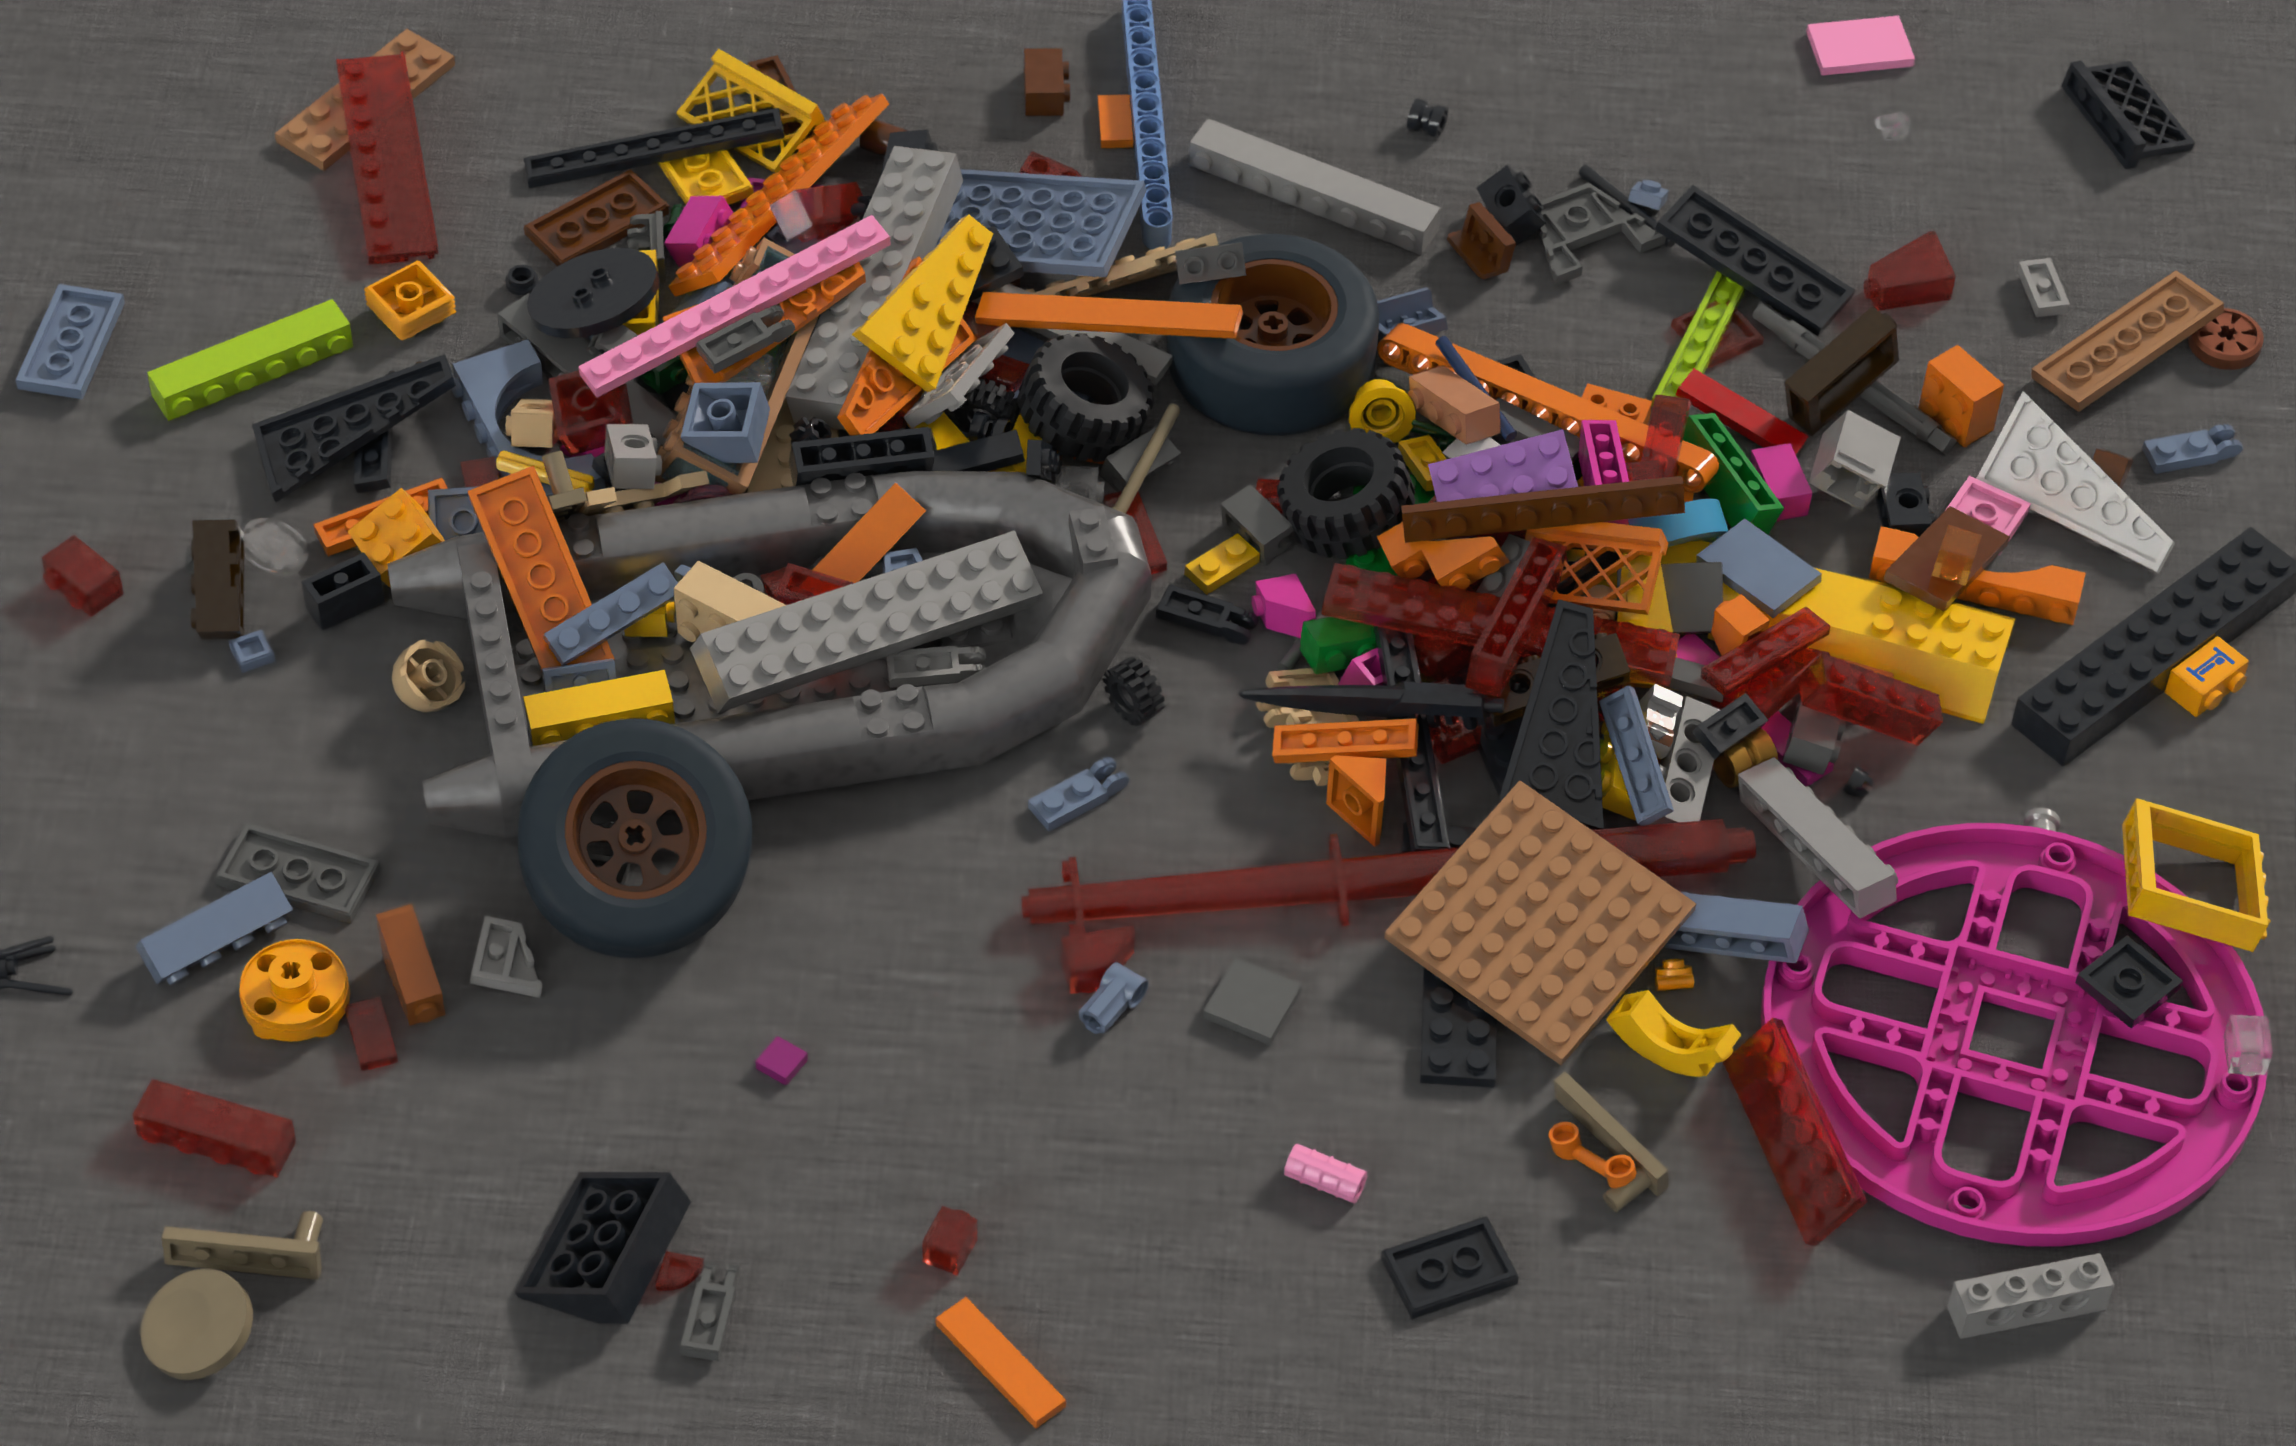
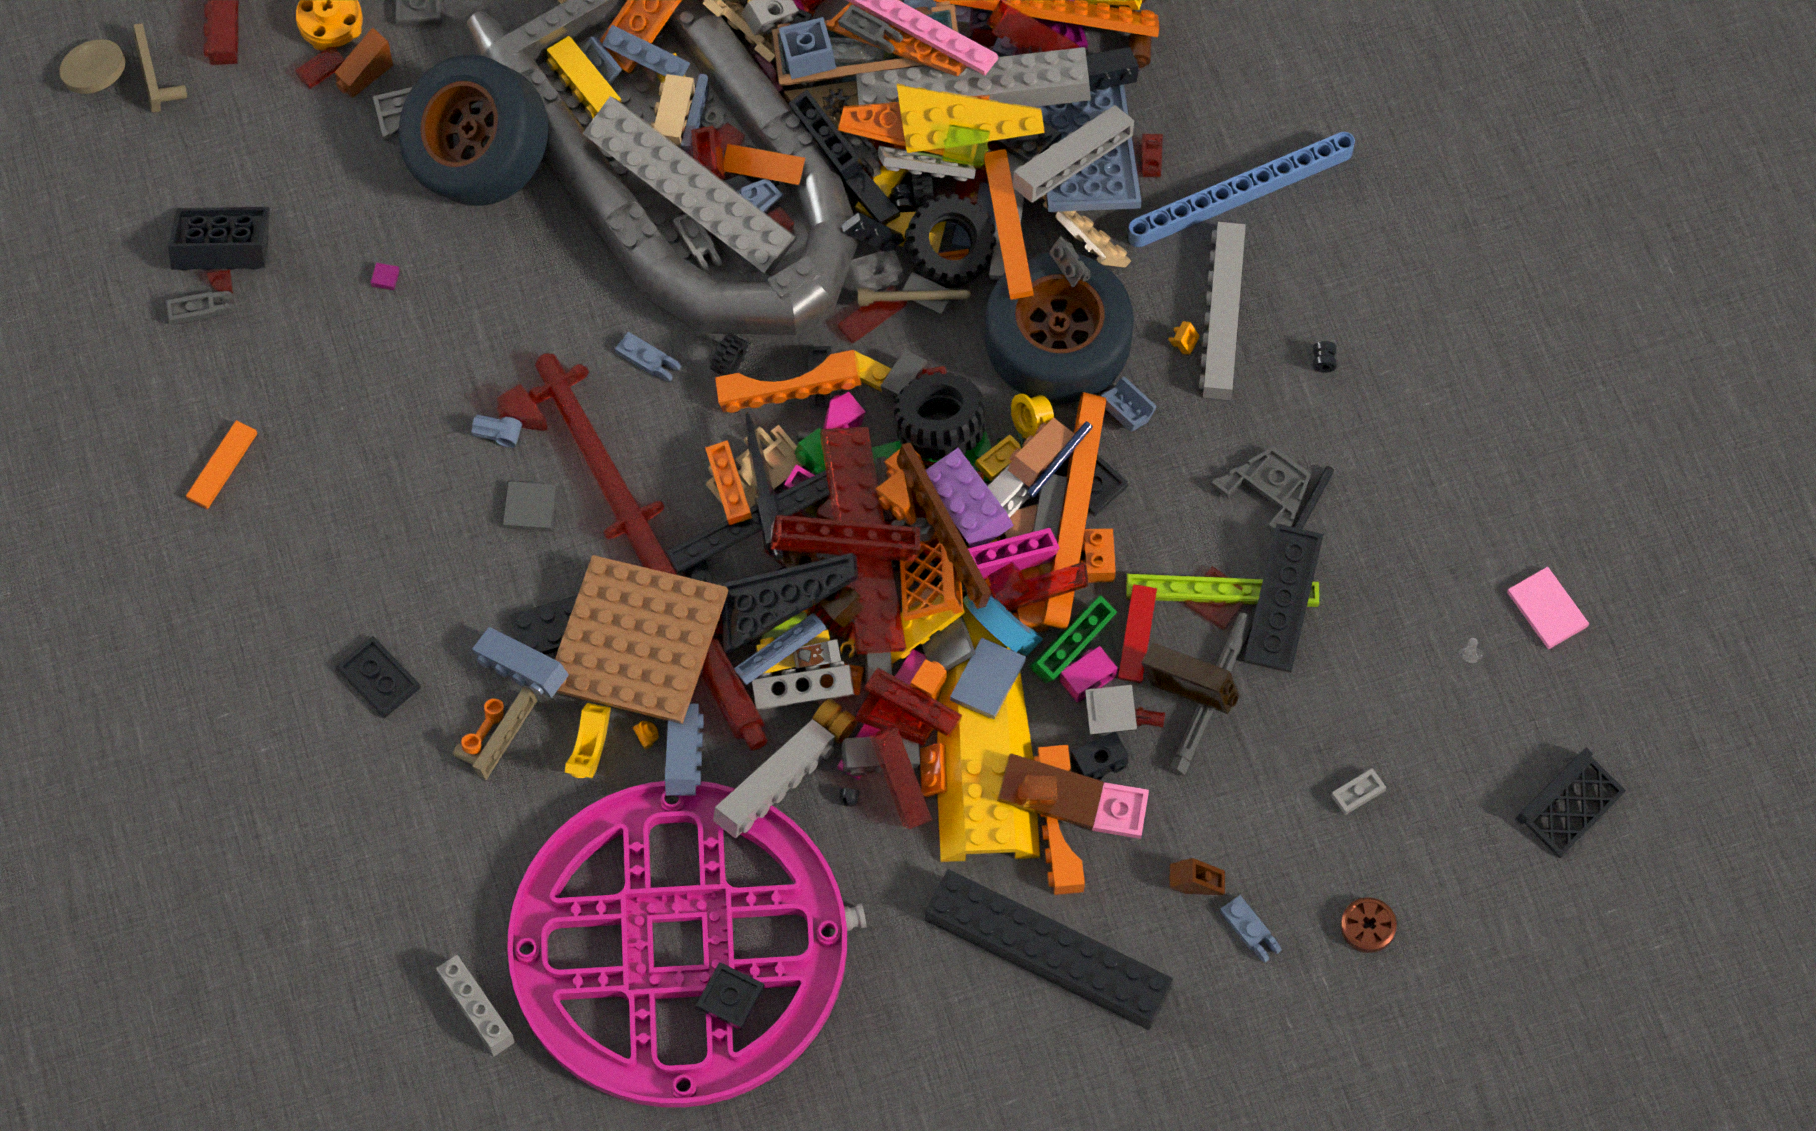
camera: 70 degrees right, 15 degrees up
clear red brick [922,1206,977,1276] -> none
reddish brown brick [1024,48,1070,116] -> none
orange tile [1098,95,1133,148] -> none
bright pink axle [1284,1144,1367,1204] -> none
orange slope [1326,755,1386,847] -> none
reddish brown bracket [1447,202,1516,280] -> none
black brick [1477,165,1546,247] -> none
sand blue plate [1628,180,1669,210] -> none
black plate [1692,693,1769,759] -> none
clear red plate [1723,1017,1867,1246] -> none
clear red slope [1864,231,1956,311] -> none
orange brick [1918,345,2004,448] -> none
white wing [1976,391,2175,573] -> none
medium nougat plate [2031,270,2224,412] -> none
yellow window [2122,798,2271,952] -> none
light orange brick [2164,636,2249,717] -> none
clear brick [2223,1015,2273,1076] -> none
none -> sand blue brick [472,627,569,698]
none -> orange arch [715,350,861,413]
none -> clear neon green piece [942,124,990,167]
none -> light grey brick [1013,105,1134,203]
none -> light orange tile [1168,321,1200,355]

